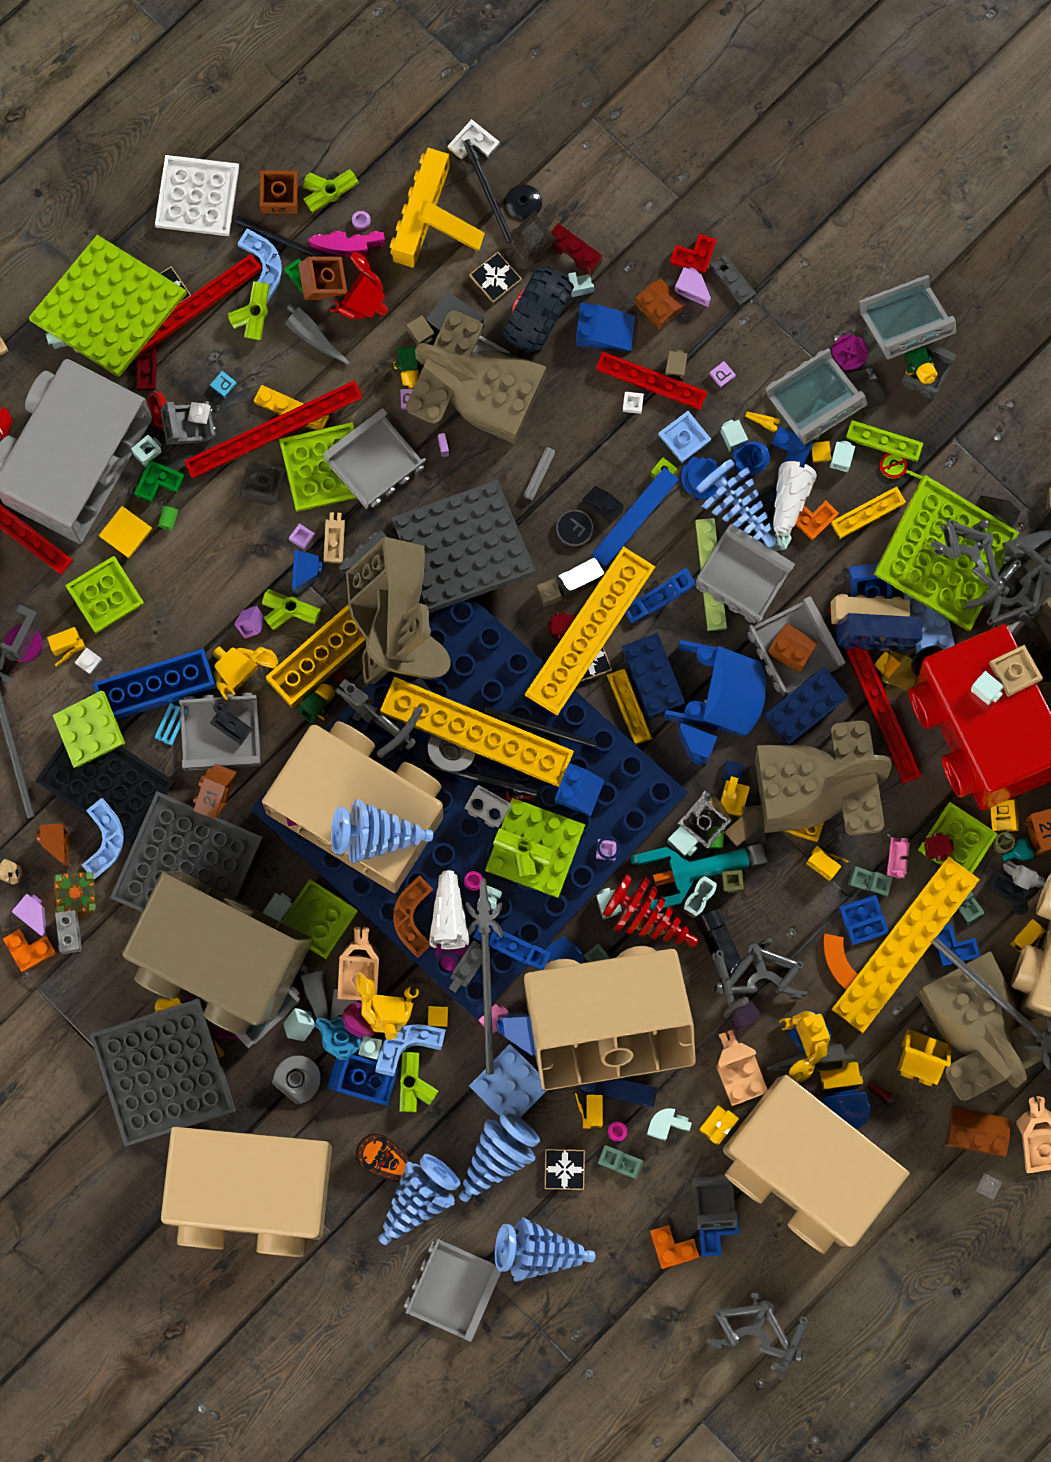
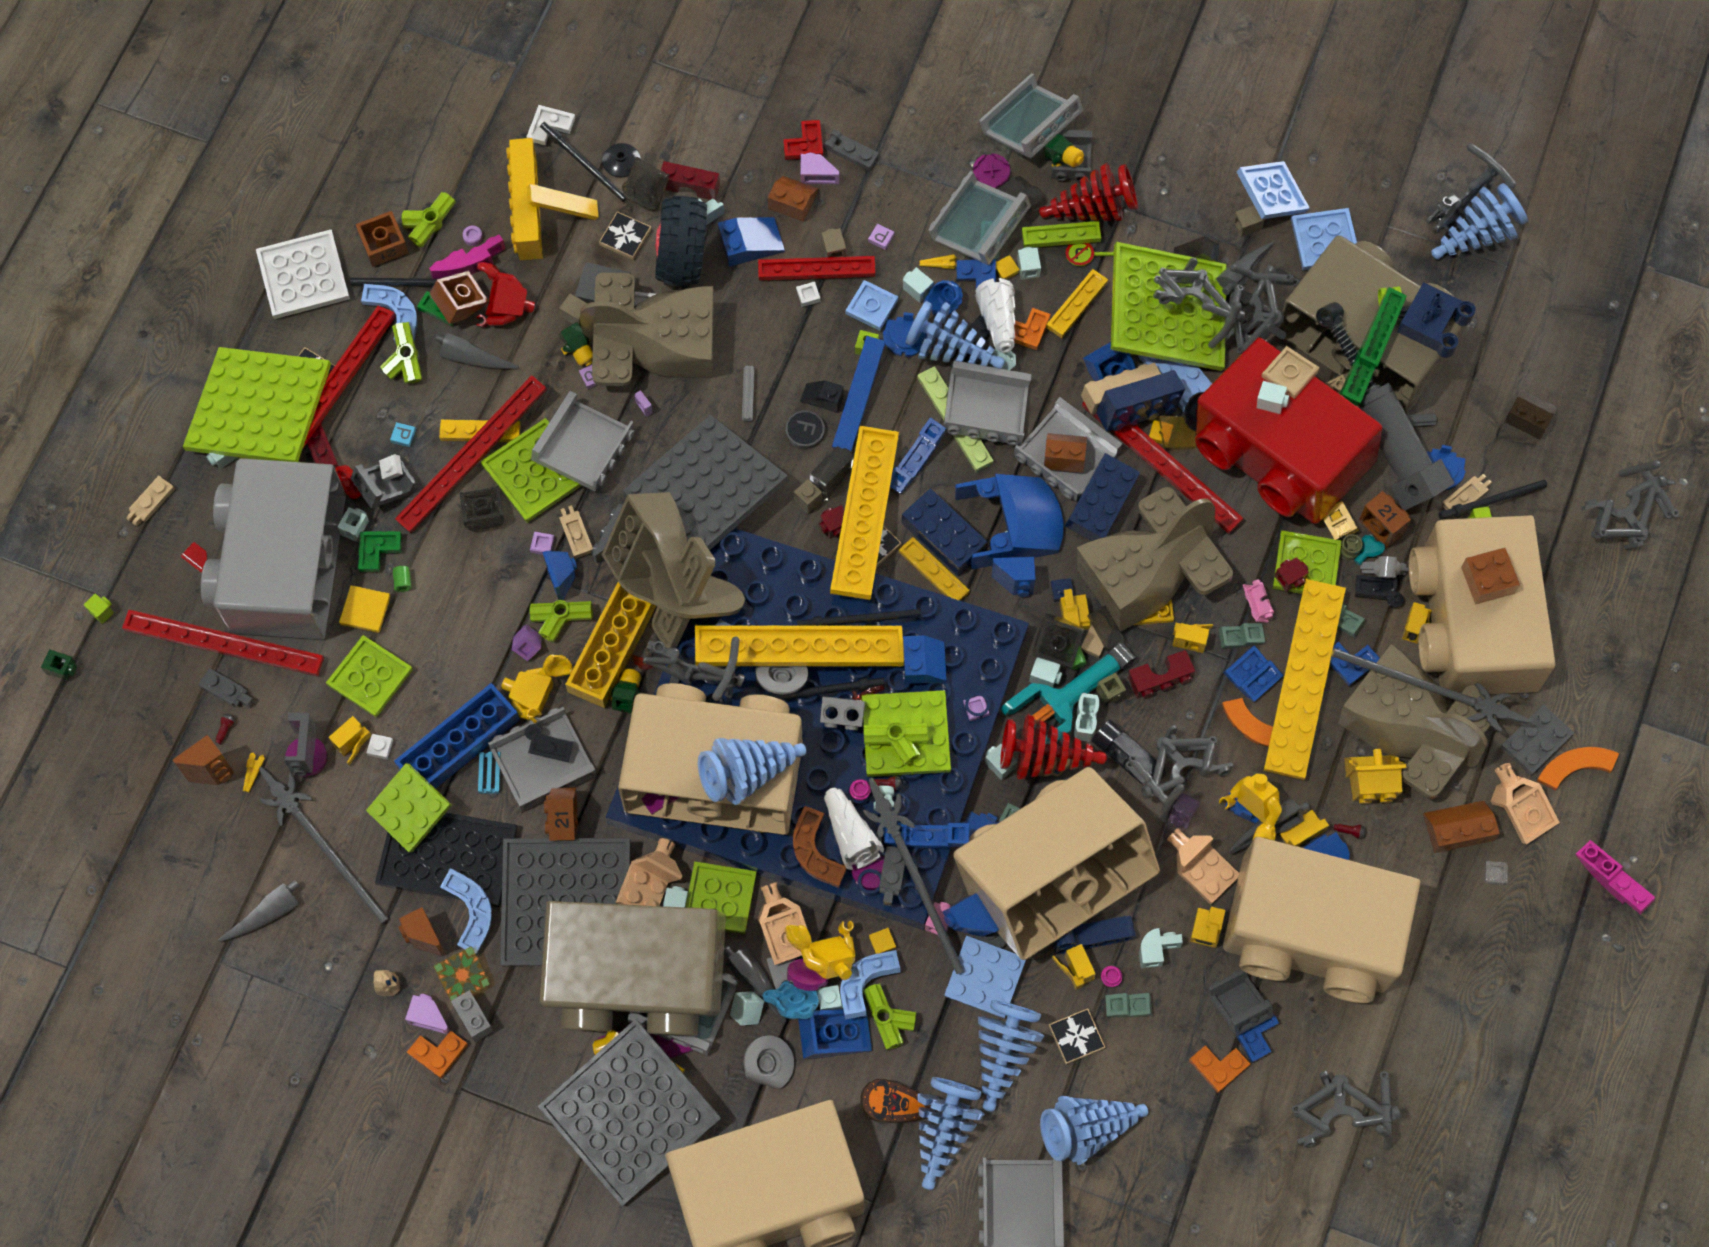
camera: 20 degrees left, 10 degrees down
none -> light nougat plate [616,838,682,906]
none -> dark red piece [869,776,902,790]
none -> red plant [1039,163,1138,221]
none -> dark red arch [1127,650,1195,699]

